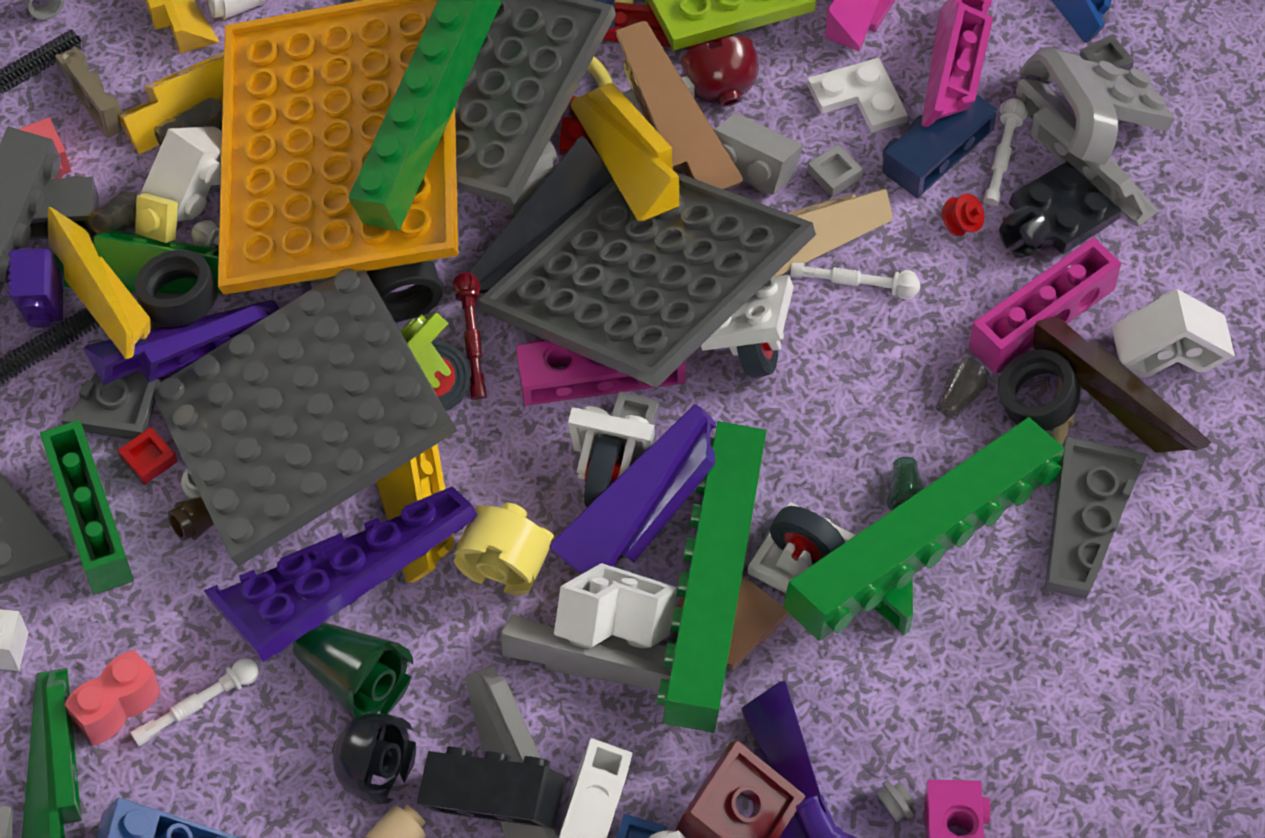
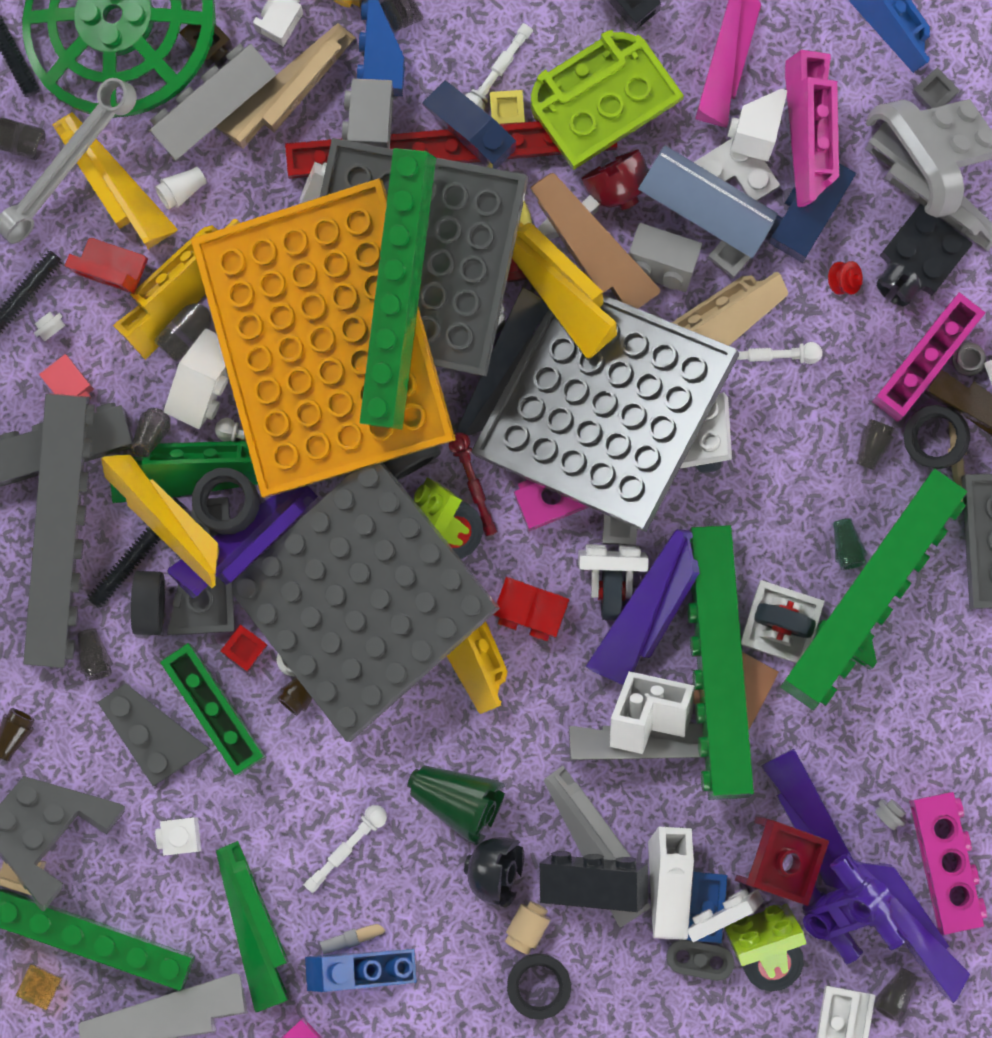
camera: 15 degrees left, 25 degrees up
dark purple brick [7,249,64,328] -> none
dark tan hinge [55,47,122,138] -> none
coral brick [65,650,161,746] -> none
light yellow plate [135,193,178,243] -> none
dark purple wing [203,486,477,662] -> none
light yellow brick [453,502,554,596] -> none
white piece [983,98,1028,206] -> none
none -> white plate [34,312,65,342]
none -> red panel [64,238,148,294]
none -> black tyre [131,571,165,635]
none -> light grey piece [320,924,385,955]
none -> red brick [493,577,570,642]
none -> sand blue brick [638,145,778,258]
none -> white slope [727,89,788,161]
none -> light grey plate [952,343,986,376]

